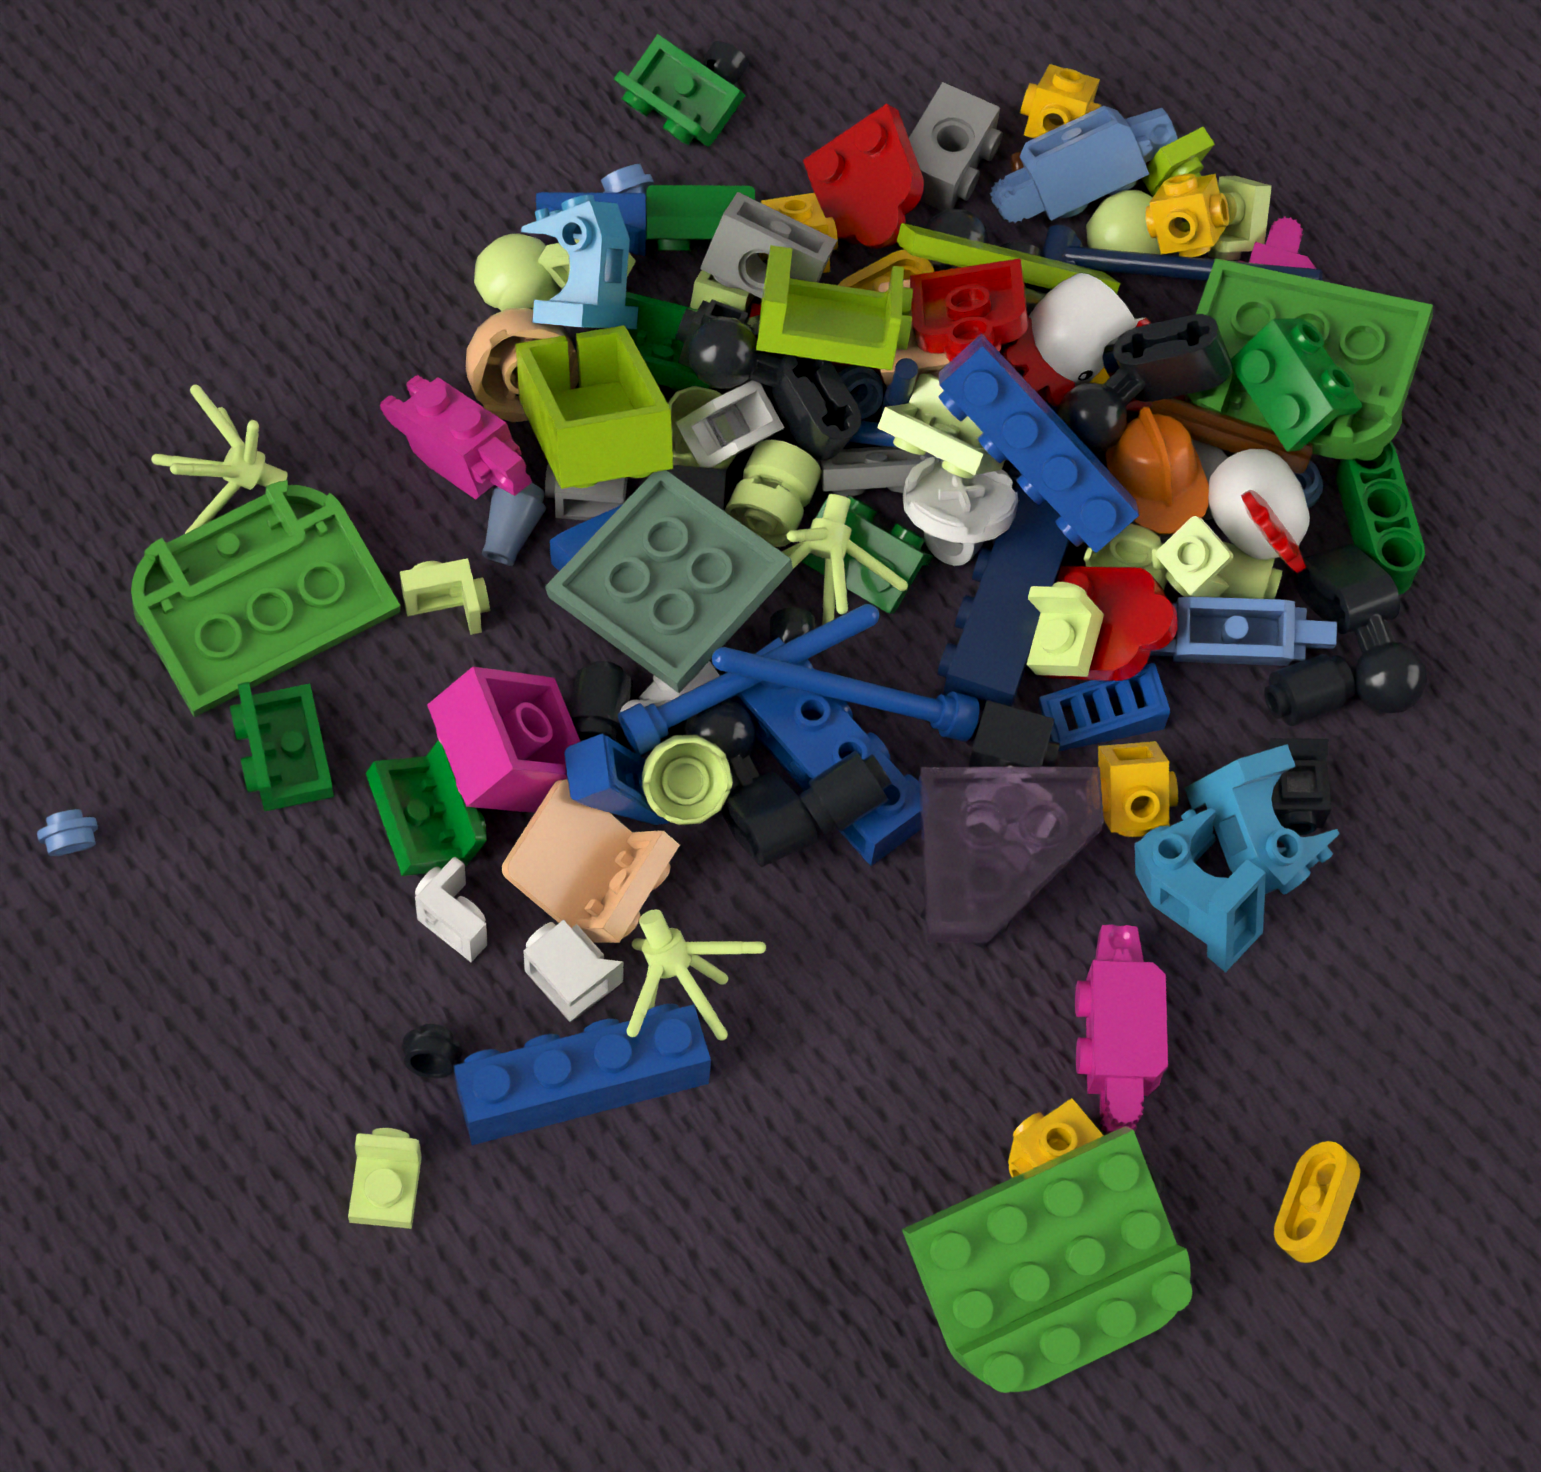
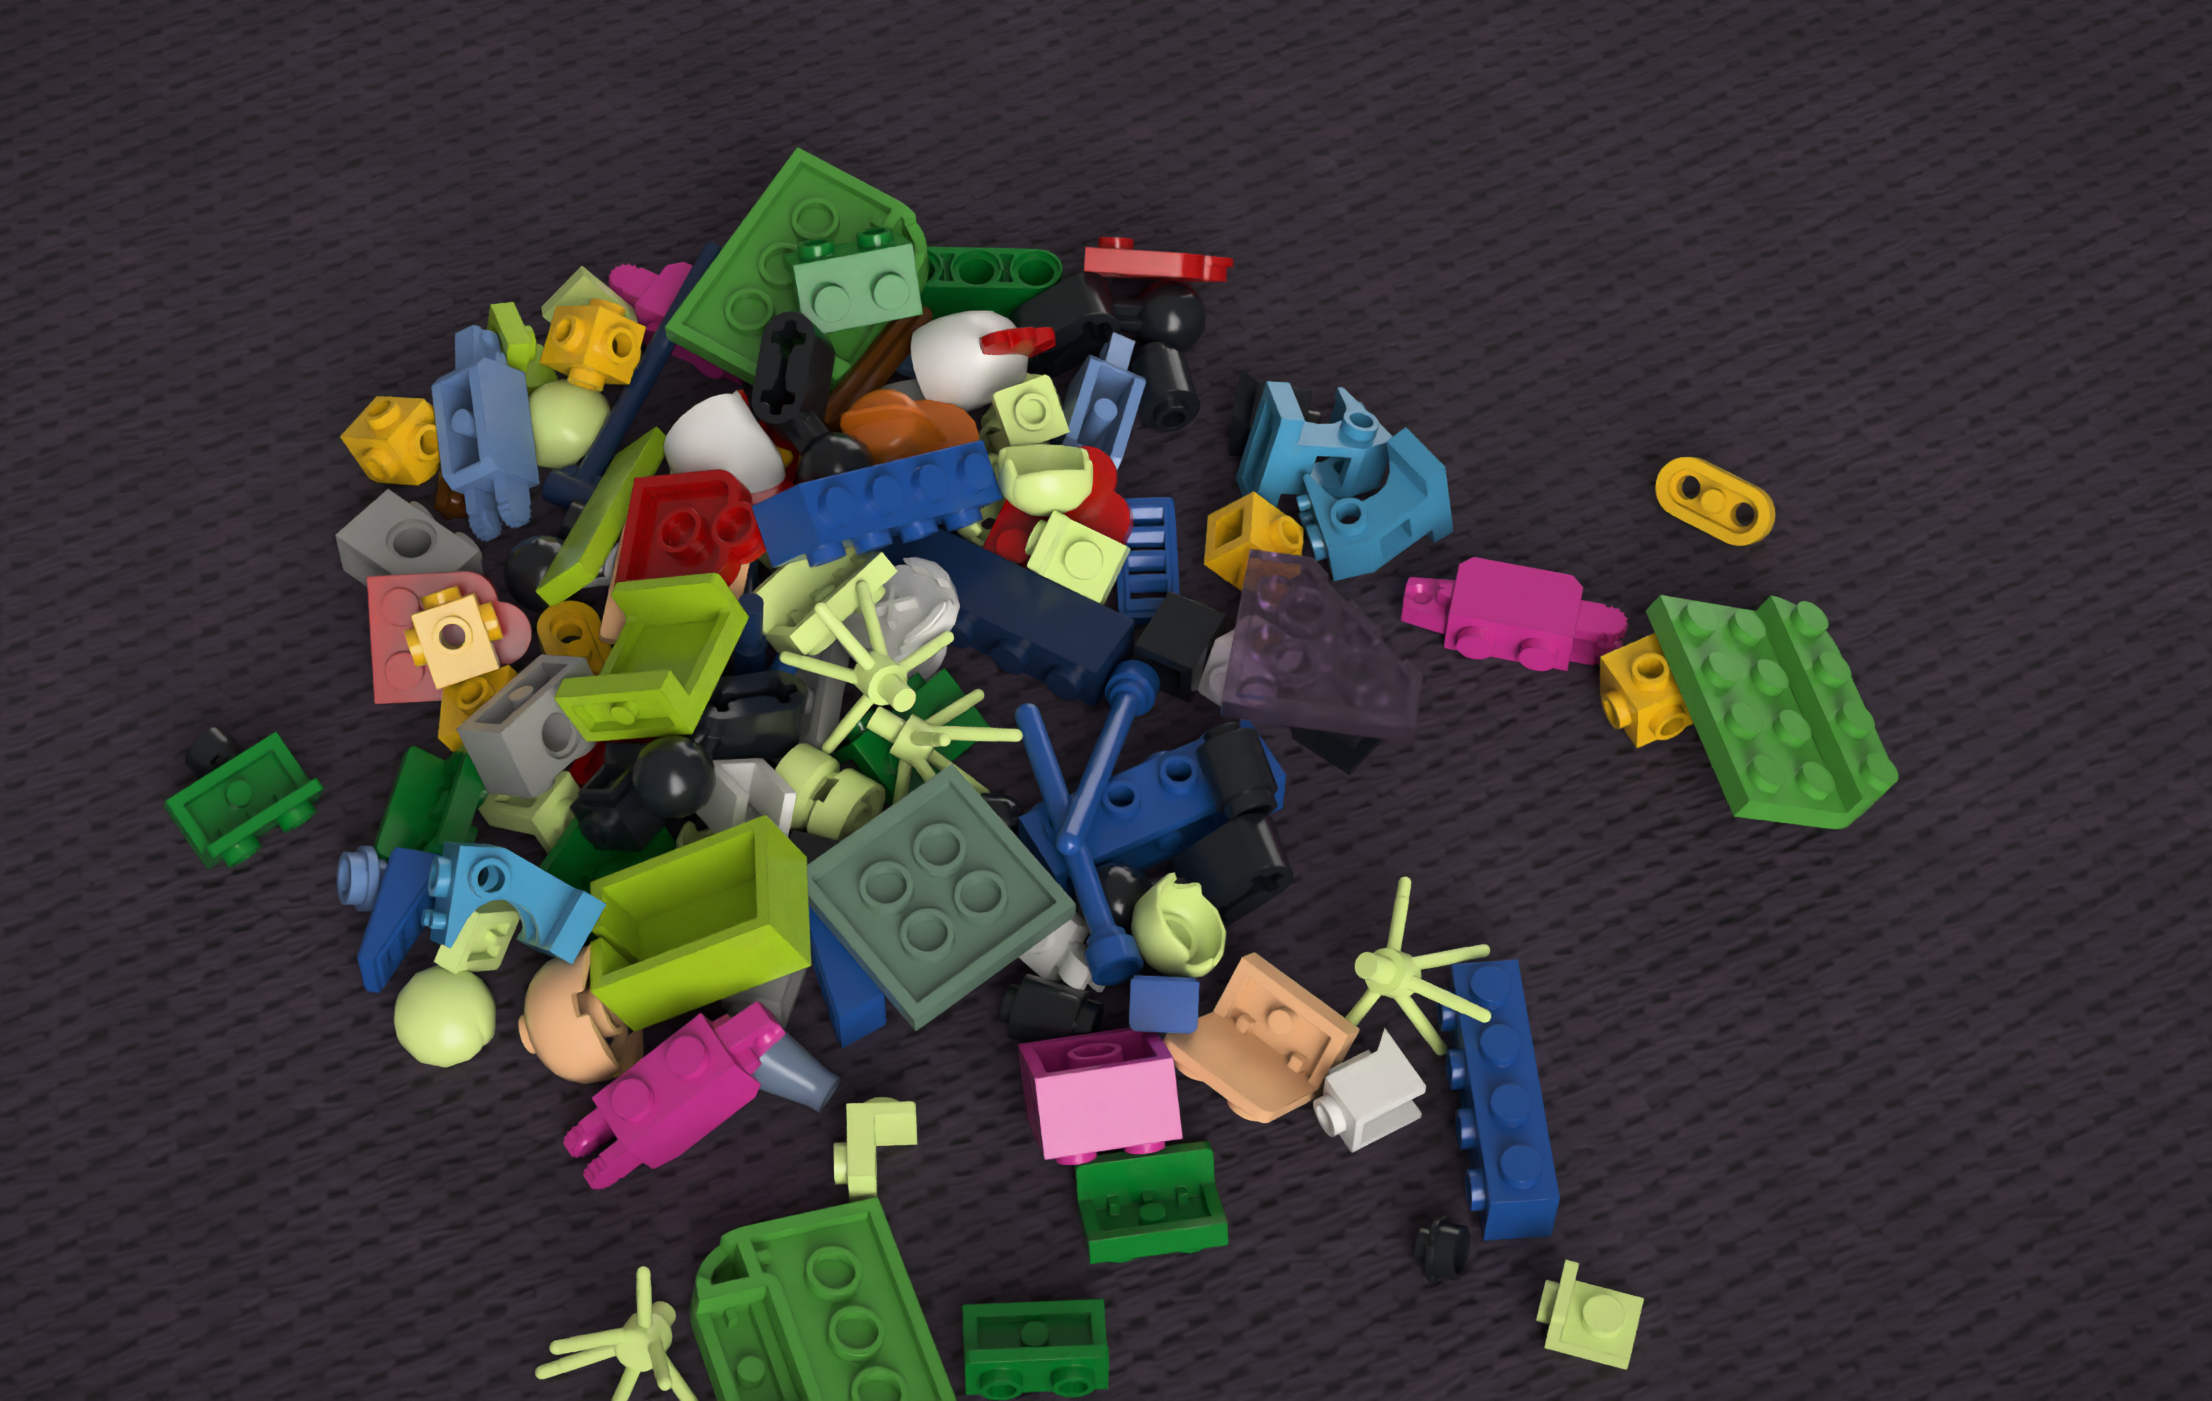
camera: 75 degrees left, 10 degrees down
white bracket [415,857,487,962] -> none
none -> yellow brick [404,585,504,689]
none -> yellowish green plant [779,581,954,754]
none -> yellowish green hair [998,444,1093,517]
none -> plate [1084,237,1234,283]

